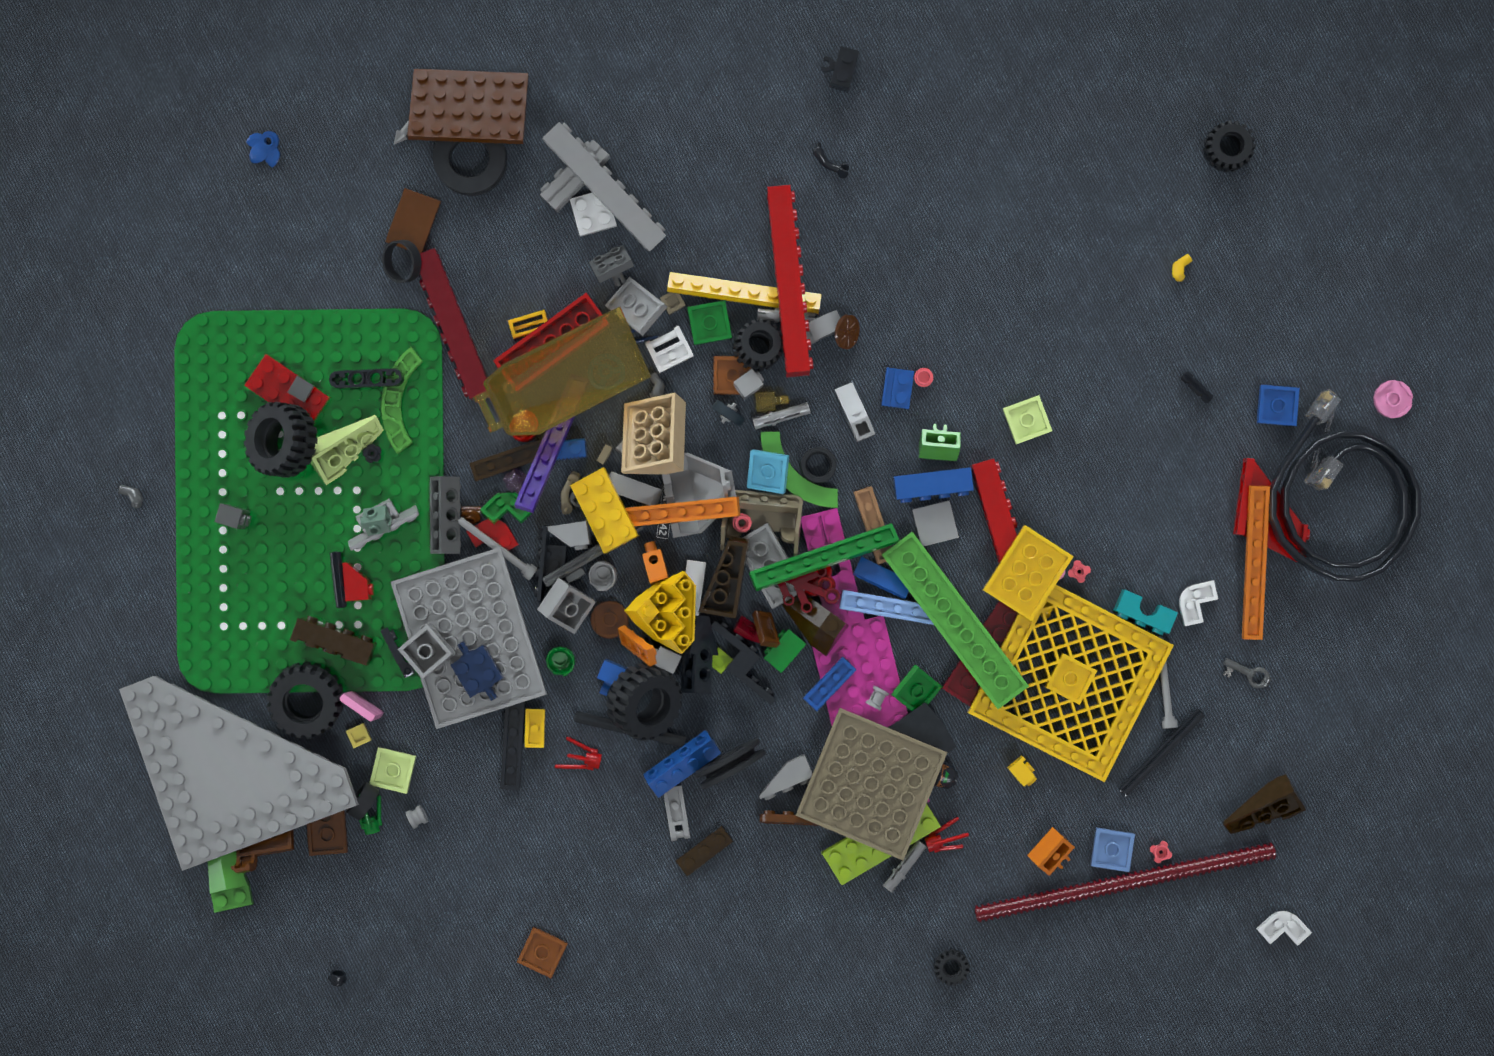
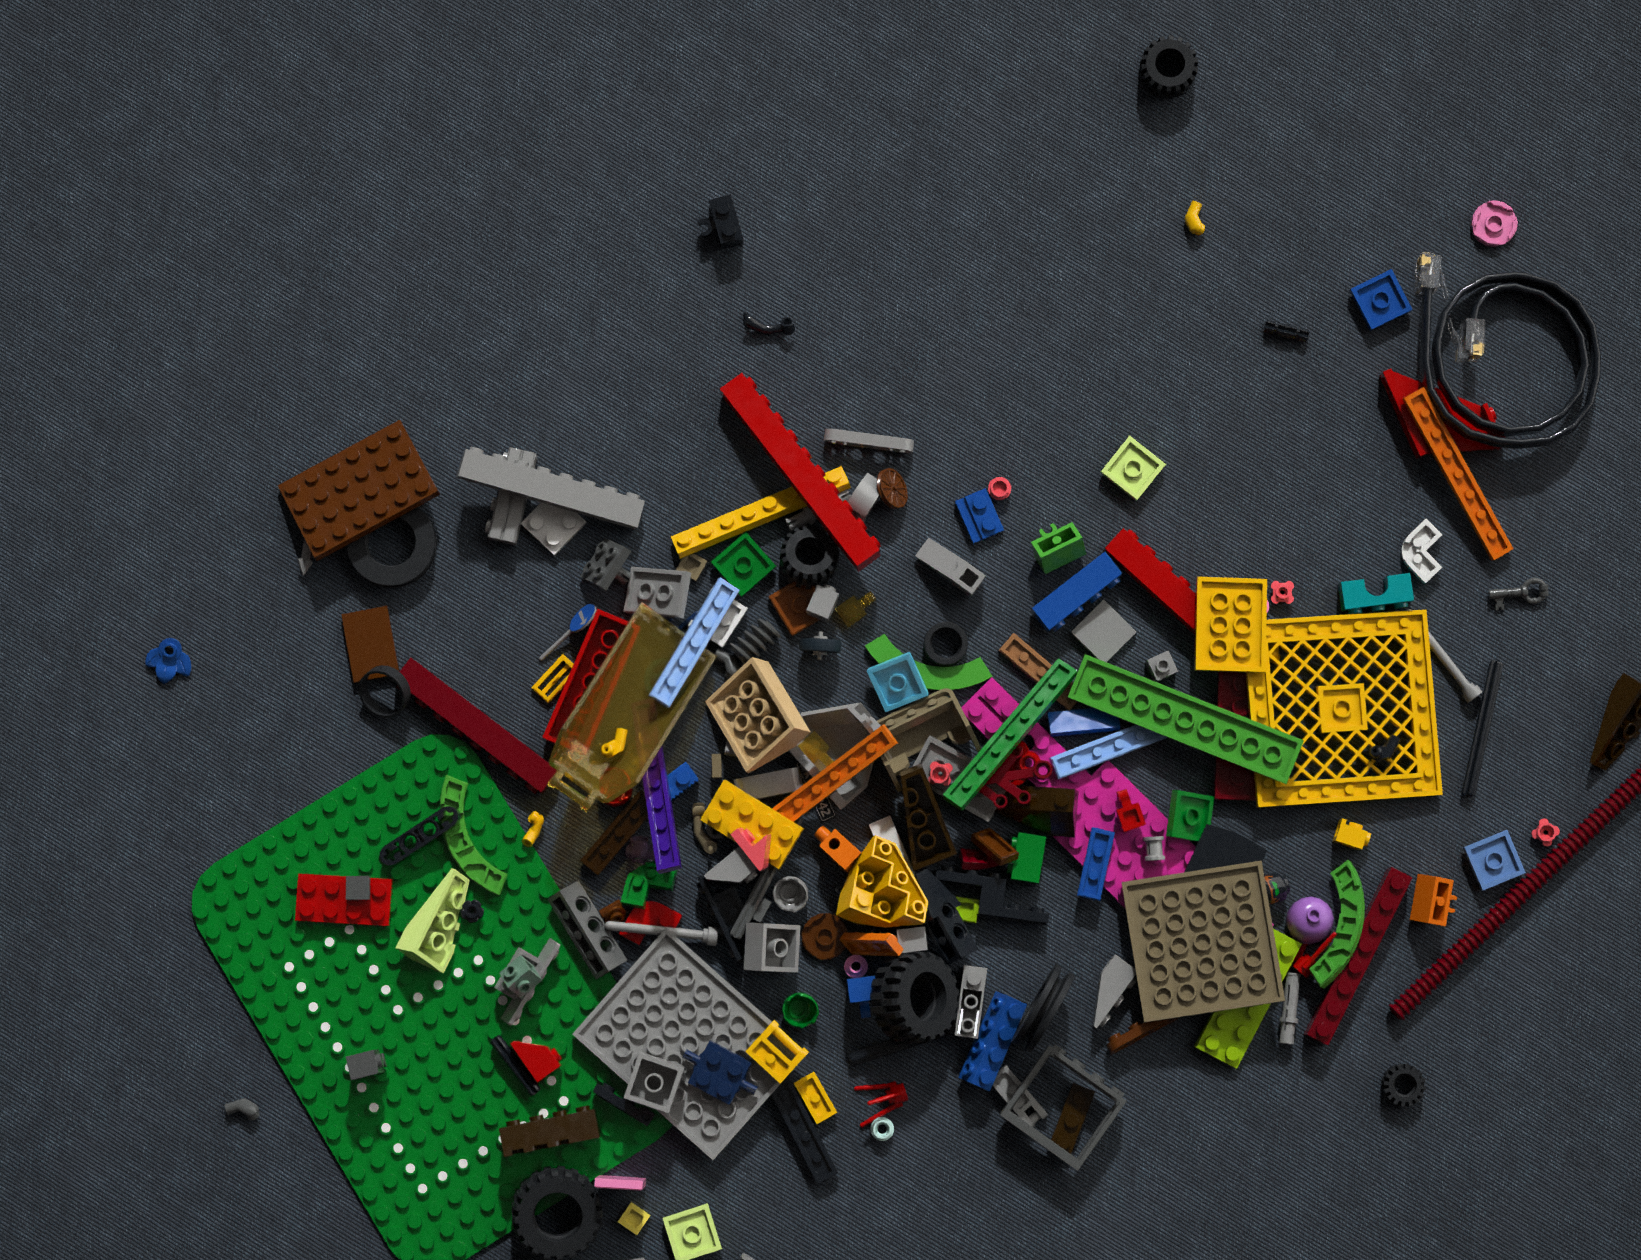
camera: 30 degrees left, 5 degrees down
black tyre [244,402,318,478] -> none
coral plate [732,513,752,533] -> none
light grey pin [752,402,811,430] -> none
none -> yellow arm [522,811,544,847]
none -> piece [539,604,597,661]
none -> yellow arm [601,728,628,758]
none -> light blue tile [648,577,739,708]
none -> dark grey piece [729,618,781,665]
none -> coral slope [730,828,771,871]
none -> yellow plate [745,1020,809,1083]
none -> clear yellow plate [798,730,834,767]
none -> light grey beam [823,429,914,453]
none -> bright pink plate [844,955,868,978]
none -> light aqua plate [870,1117,894,1141]
none -> coral plate [928,761,953,786]
none -> light grey slope [955,965,987,1039]
none -> dark grey window [999,1044,1126,1171]
none -> red plate [1116,789,1146,832]
none -> light grey brick [1145,650,1178,682]
none -> medium lavender cylinder [1286,896,1334,945]
none -> dark red brick [1304,867,1412,1045]
none -> bright green tile [1309,860,1365,989]
none -> black arm [1369,734,1401,761]

